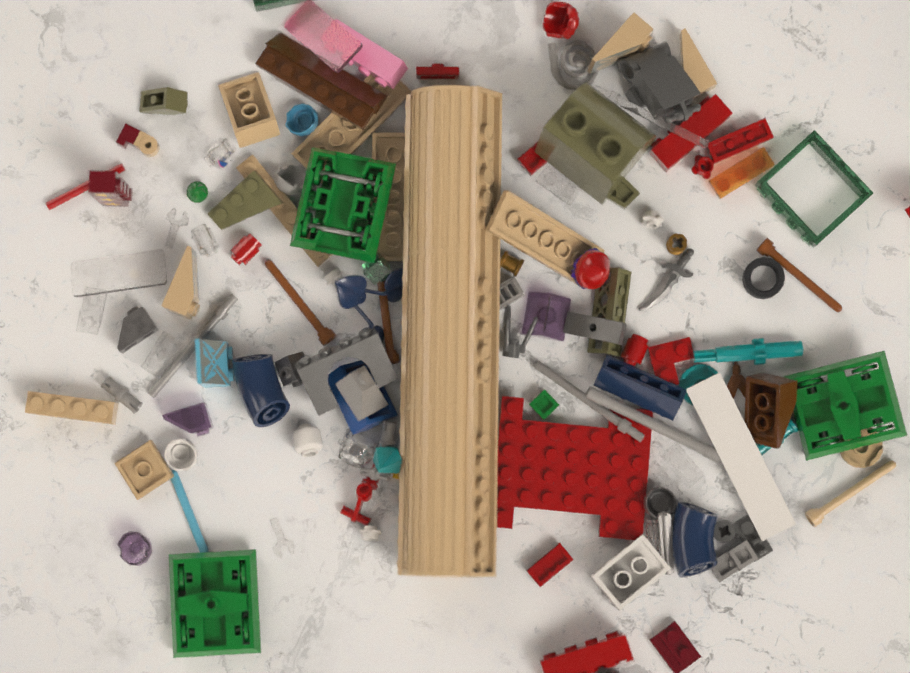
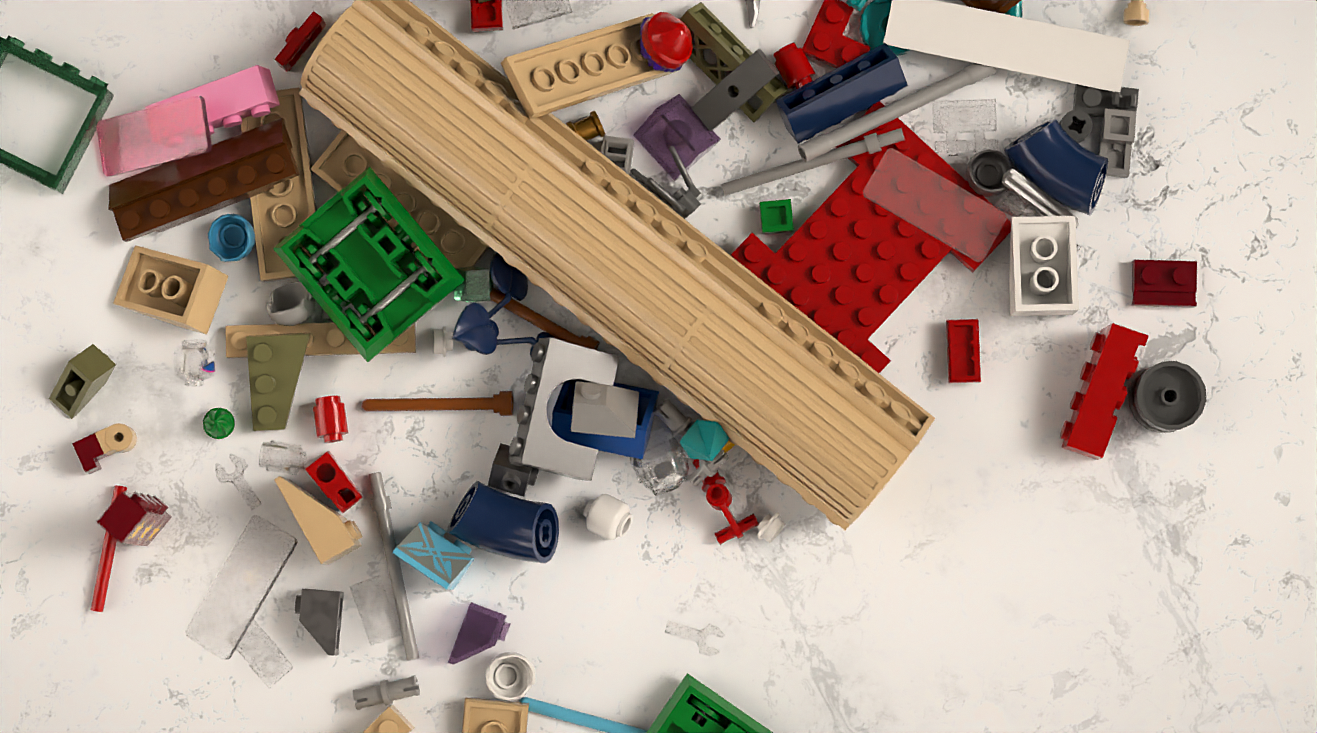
camera: 60 degrees left, 0 degrees up
none -> red leg [305,451,363,513]
none -> clear piece [863,148,1007,262]

